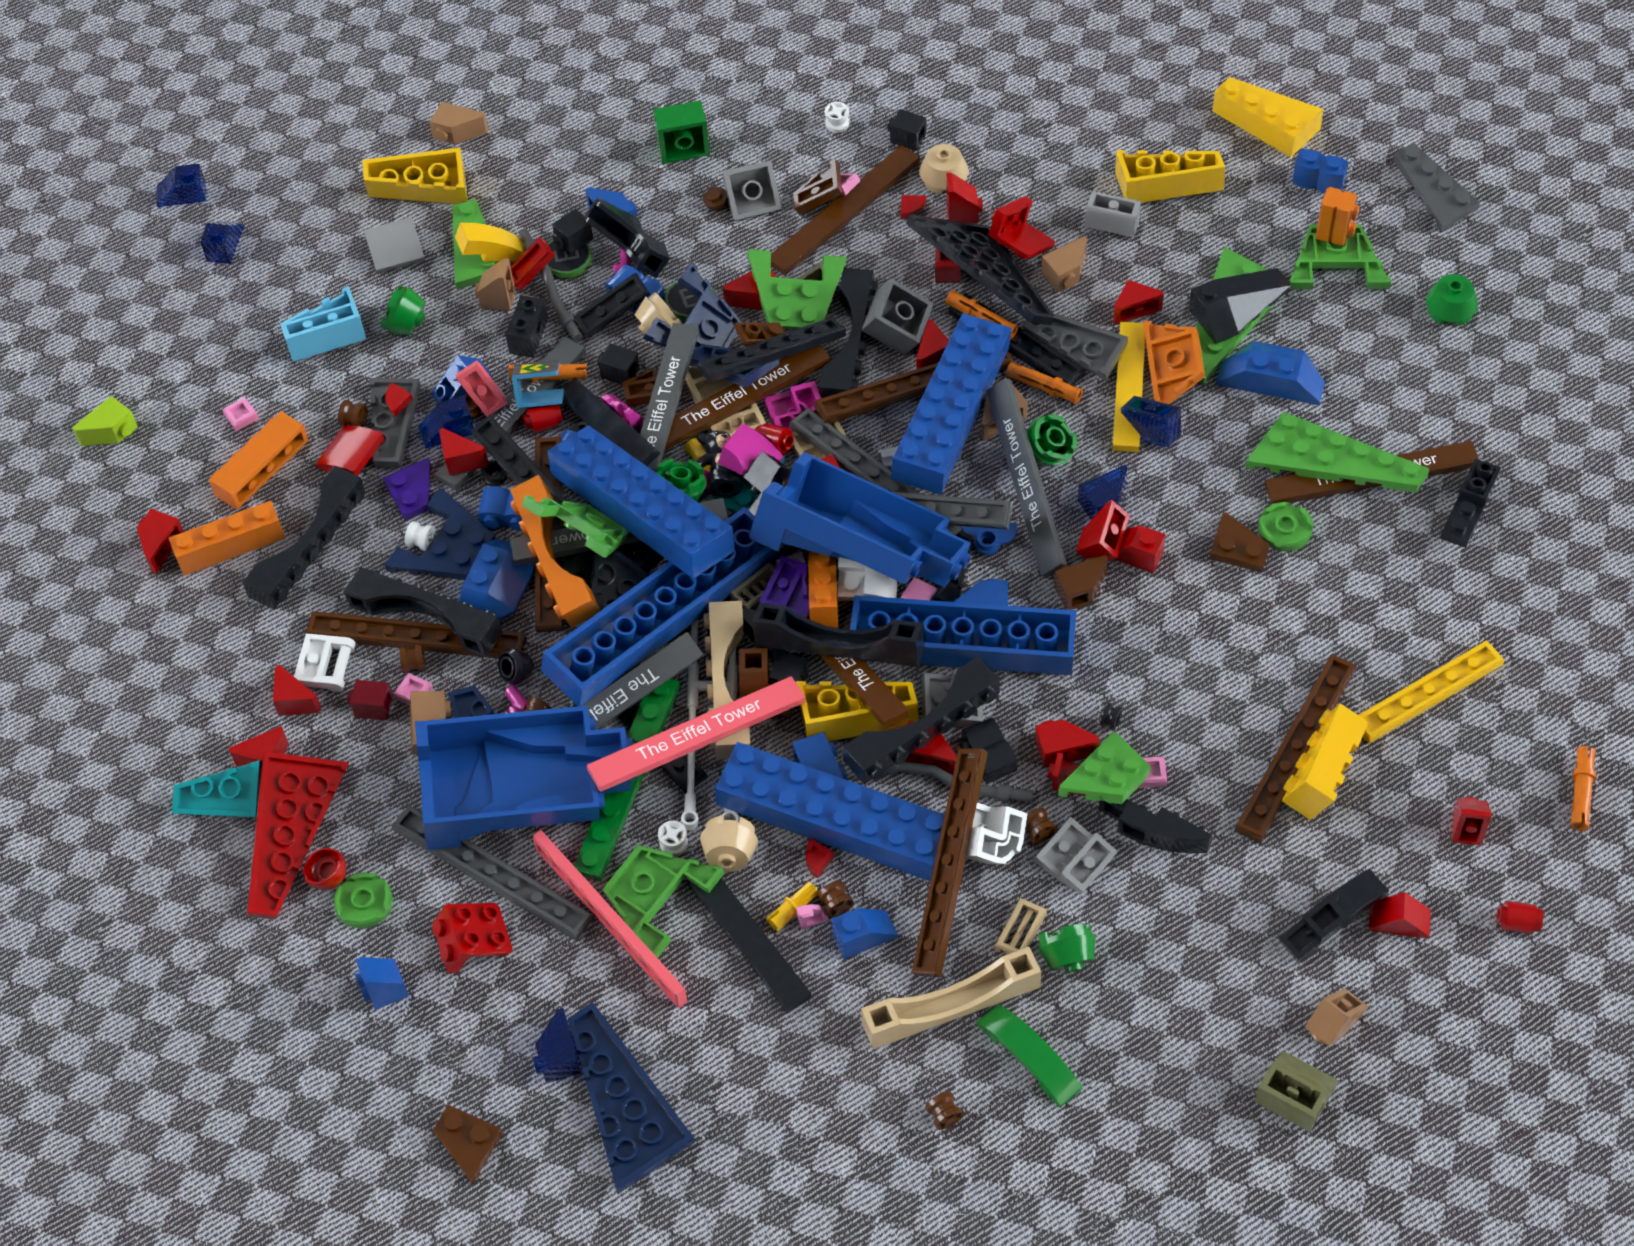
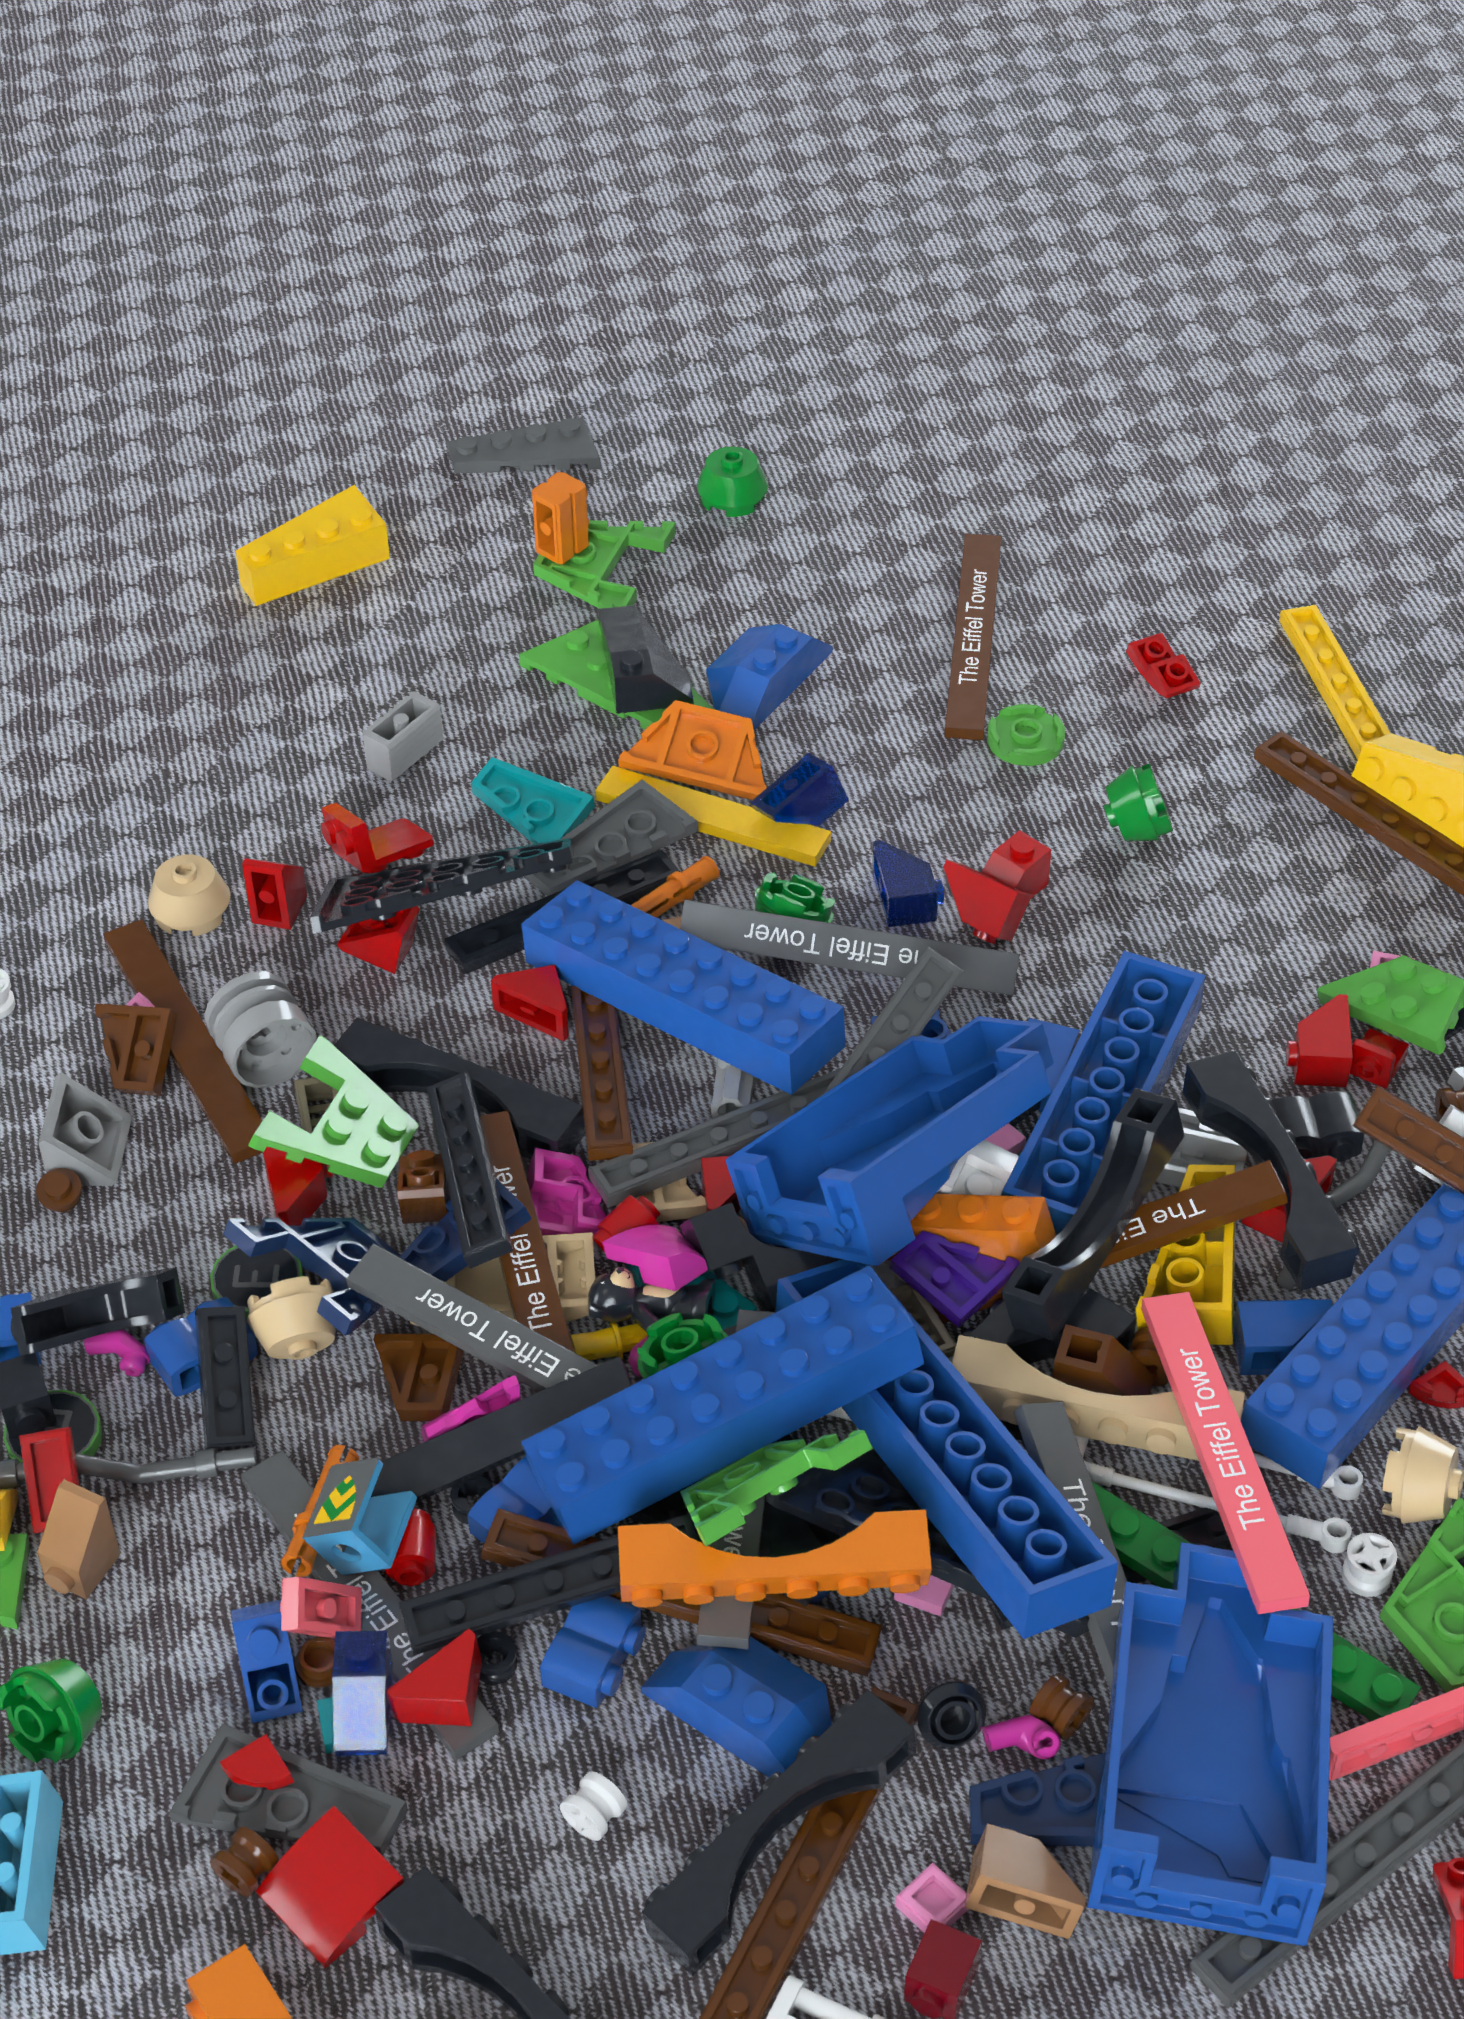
camera: 75 degrees left, 10 degrees down
dark purple wing [382,458,432,521] -> none
dark blue wing [385,488,495,580] -> none
reddish brown wheel [399,644,426,674] -> none
black brick [505,295,548,358] -> none
black brick [597,343,640,385] -> none
dark grey brick [861,278,934,356] -> none
black brick [887,109,927,151] -> none
red tile [900,195,927,219] -> none
orange pin [945,290,1018,340] -> none
medium nougat slope [1041,236,1088,292] -> none
reddish brown slope [1054,555,1108,610] -> none
black bush [1100,703,1123,731] -> none
red slope [1113,280,1164,325] -> none
yellow wedge [1115,150,1225,203] -> none
reddish brown wing [1209,512,1270,572] -> none
bright green wing [1246,412,1429,493] -> none
blue brick [1292,149,1349,193] -> none
black slope [1440,459,1501,548] -> none
none -> light grey wheel [204,971,317,1088]
none -> teal wing [471,757,595,844]
none -> green cone [1104,763,1173,841]
none -> red slope [1126,633,1201,699]

